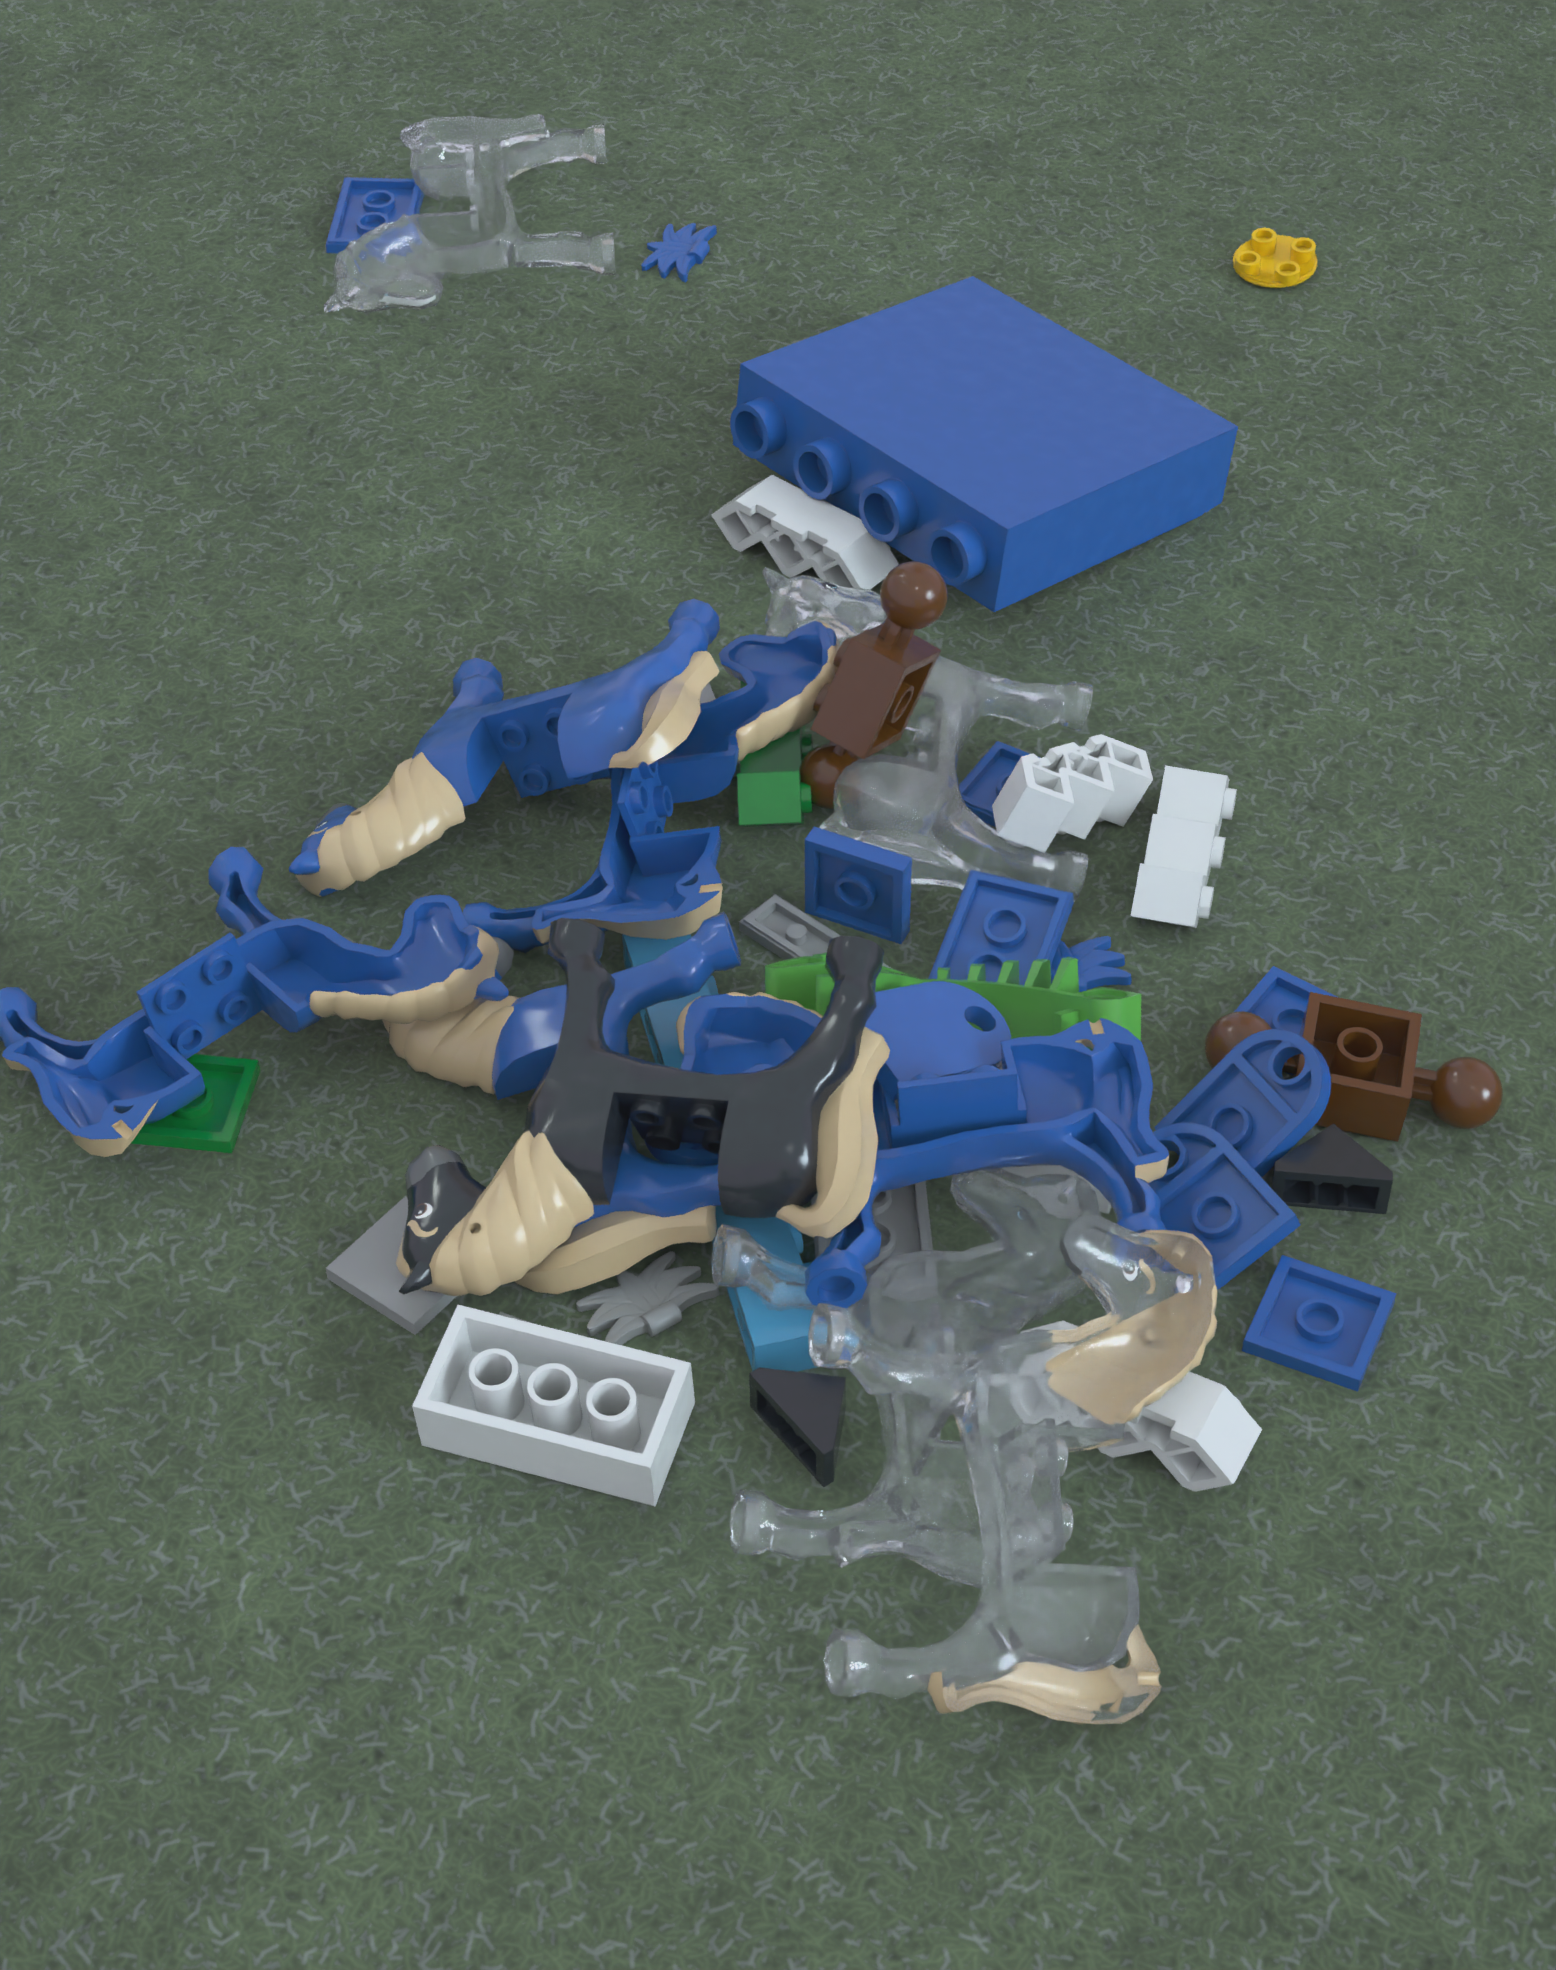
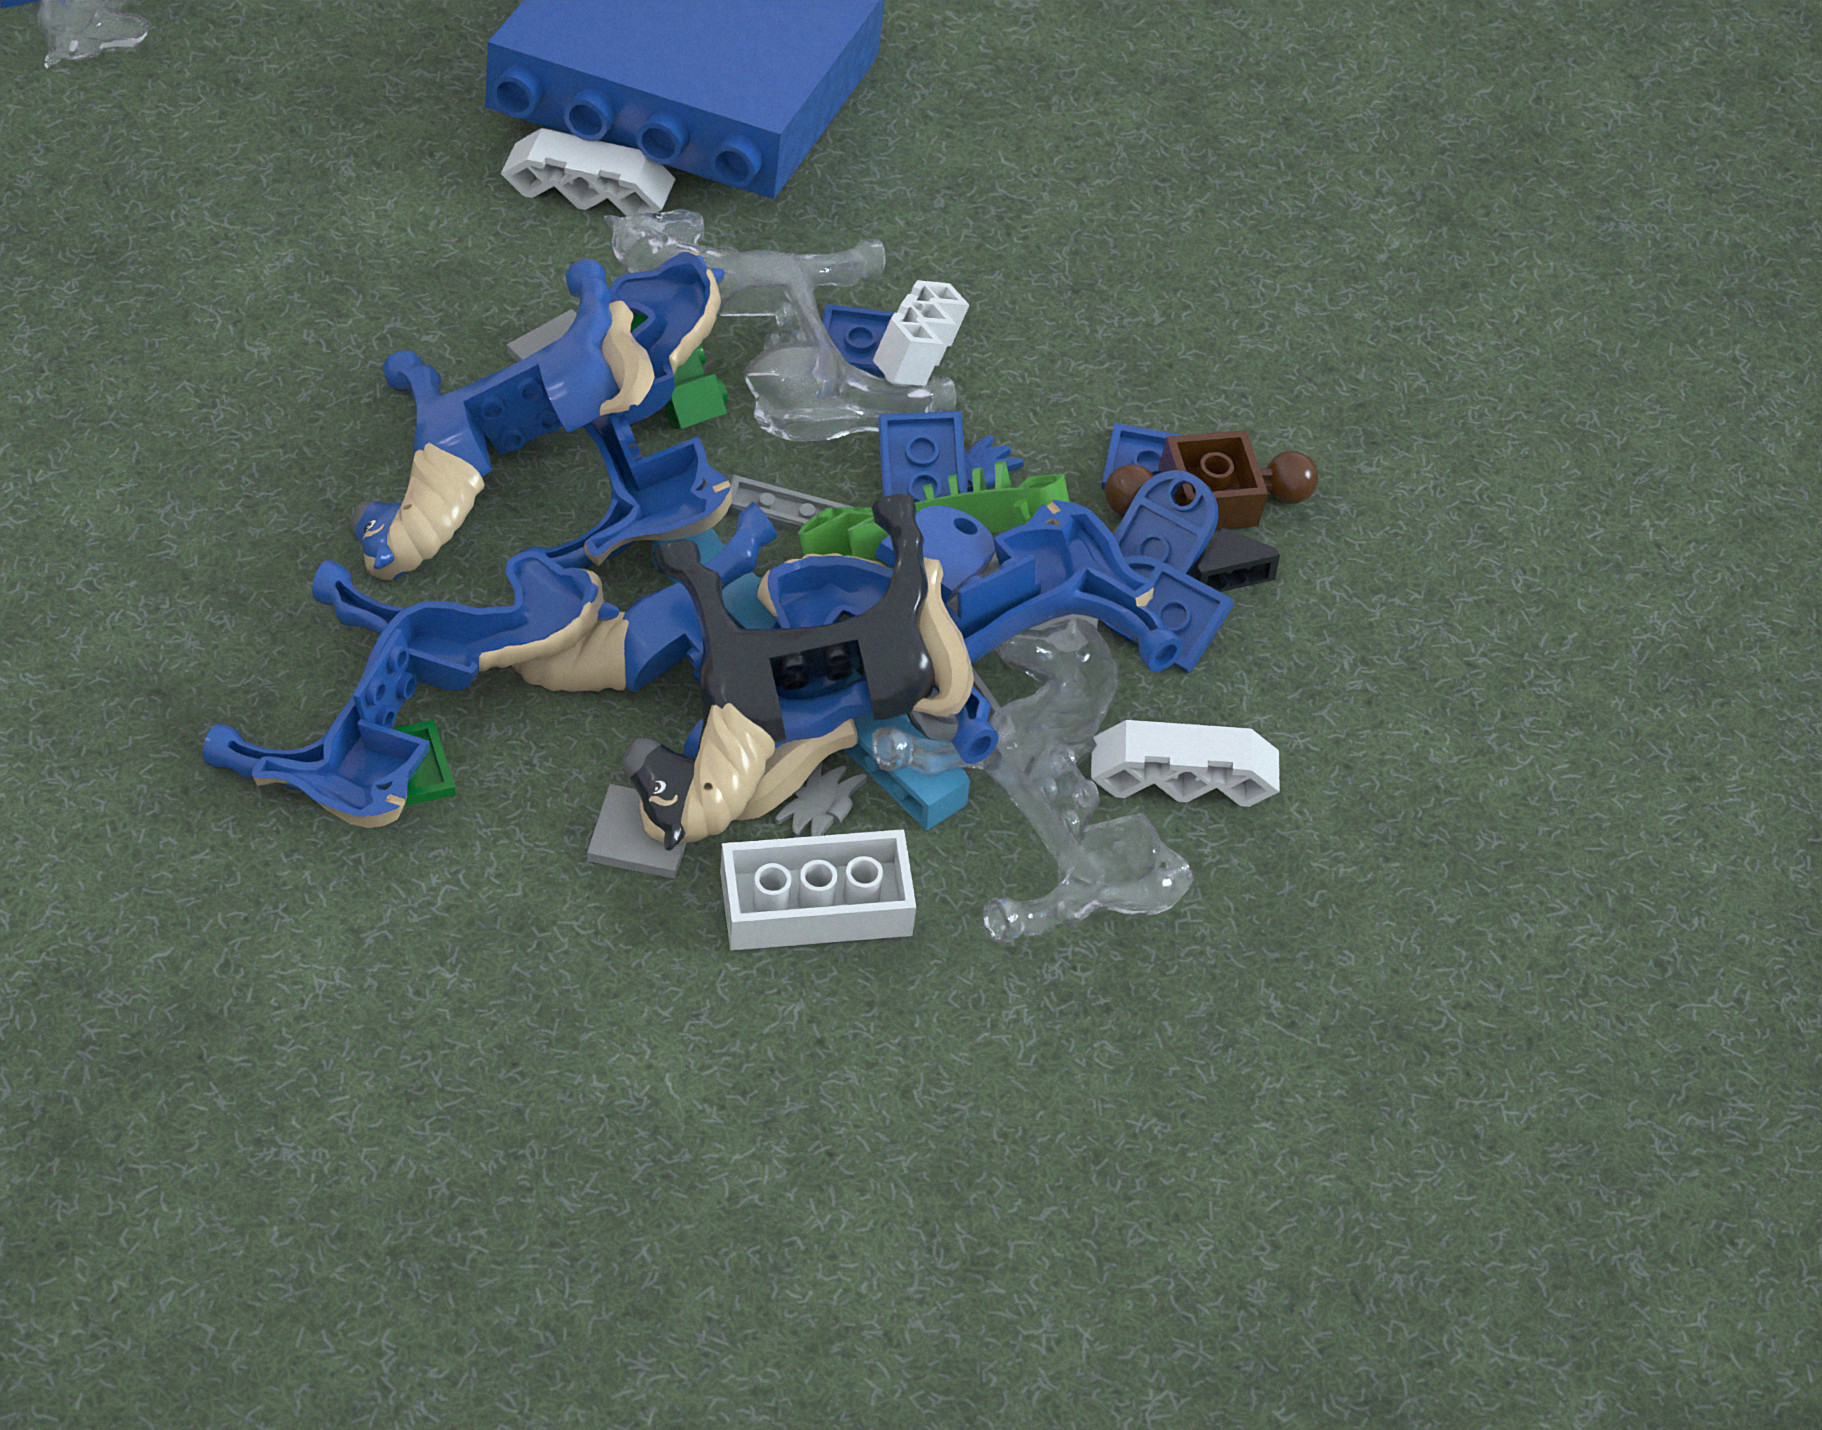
camera: 30 degrees left, 5 degrees up
black slope [749,1367,846,1487] -> none
reddish brown brick [799,561,948,809] -> none
blue tile [805,826,912,944] -> none
clear animal [808,1215,1217,1725] -> none
white brick [1131,765,1237,928] -> none
blue tile [1242,1255,1396,1392] -> none

